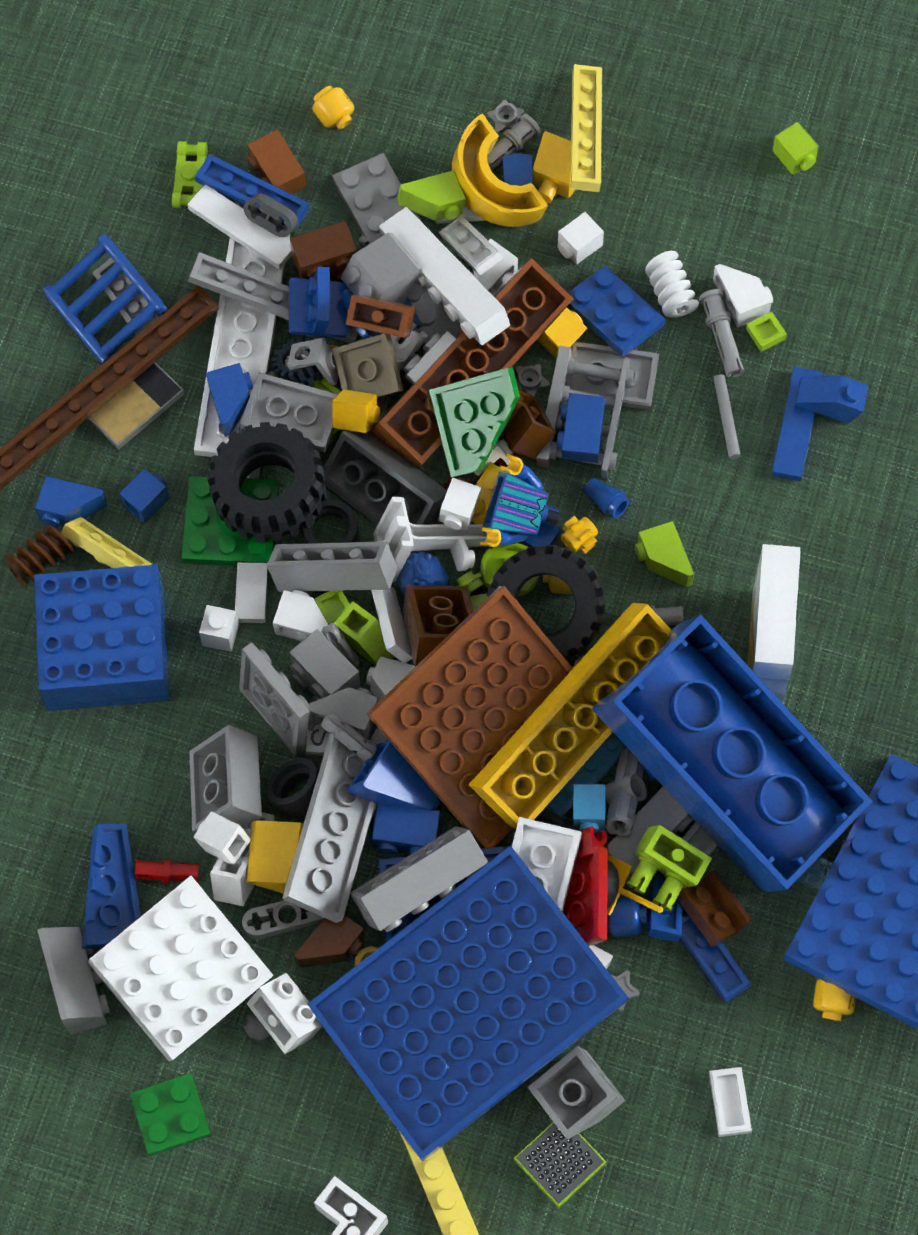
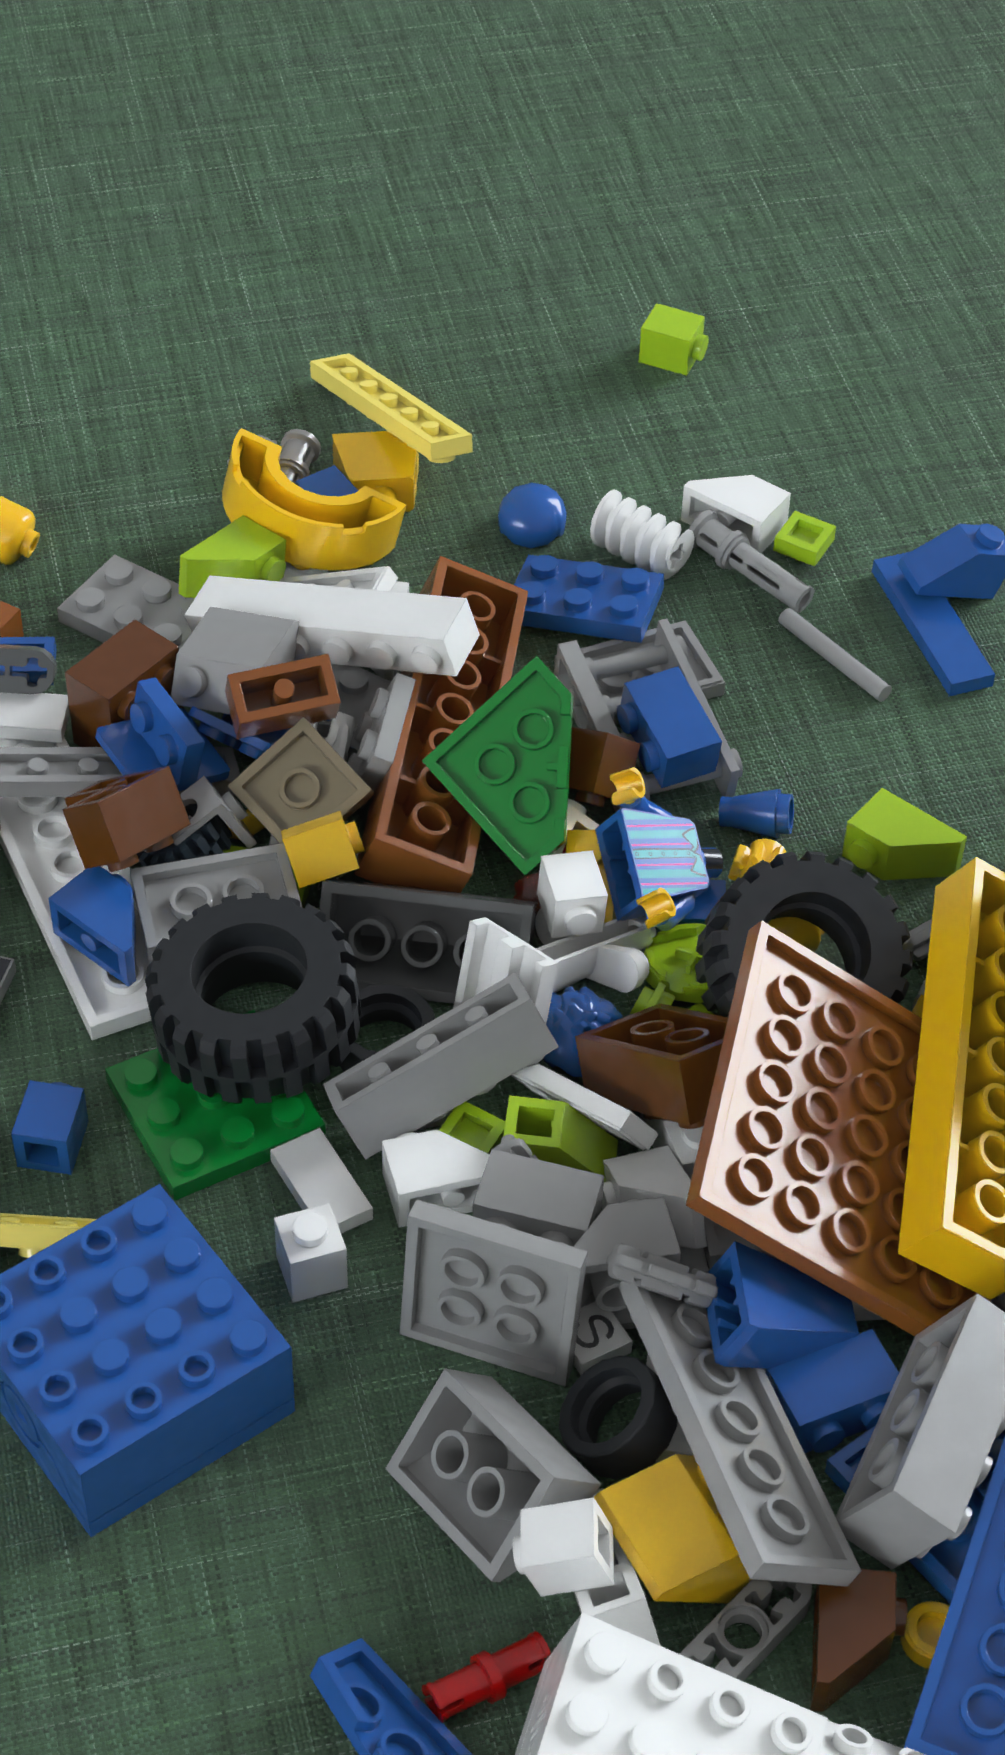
camera: 35 degrees left, 20 degrees down
yellow brick [537,308,587,358] -> none
white brick [557,212,604,265] -> none
none -> reddish brown brick [62,766,191,872]
none -> blue hair [498,483,567,549]

